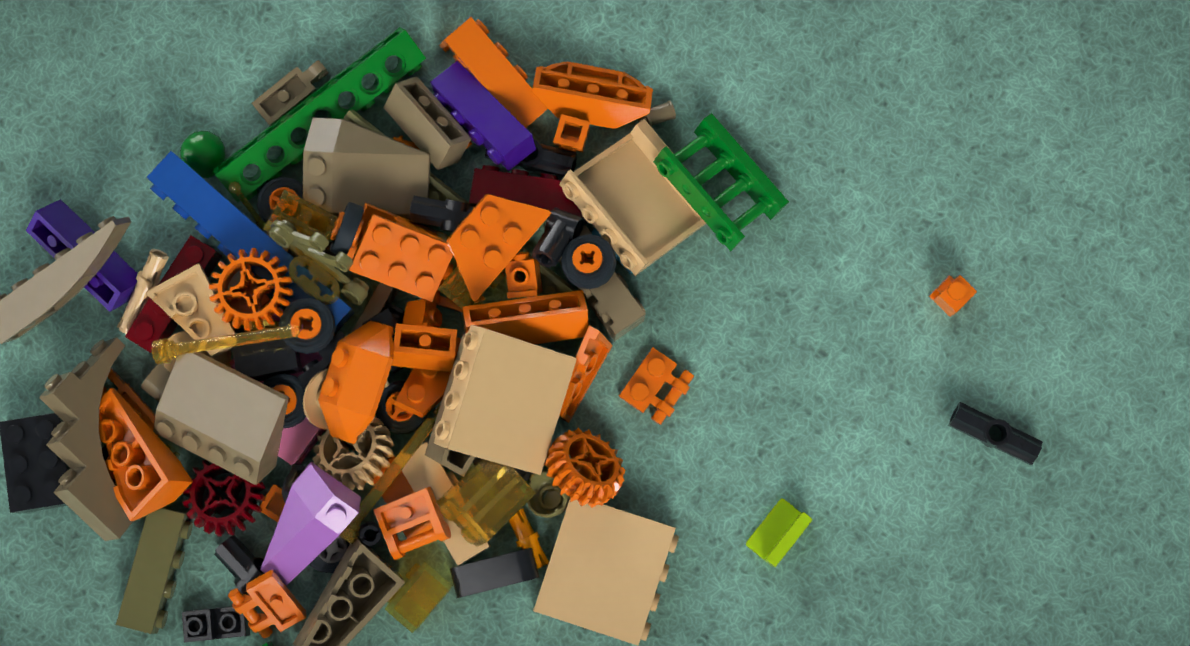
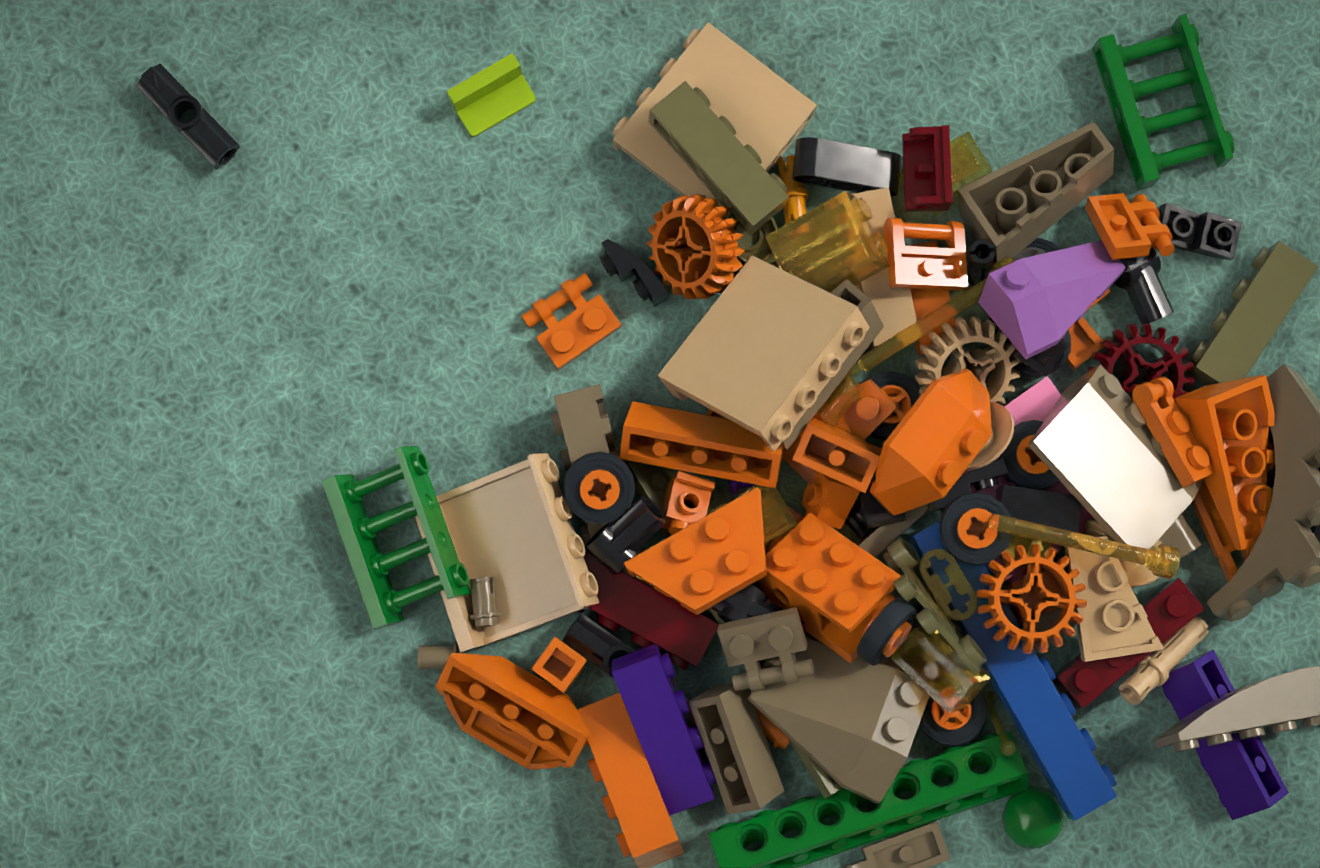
camera: 160 degrees left, 0 degrees up
orange wing [559,325,613,423] -> none
orange brick [929,275,977,317] -> none
none -> dark tan pin [469,577,502,627]
none -> black slope [599,239,668,307]
none -> olive brick [648,81,789,236]
none -> dark tan plate [717,607,814,692]
none -> clear yellow pin [816,375,864,427]
none -> dark red hinge [902,125,953,212]
none -> orange plate [1132,377,1215,488]

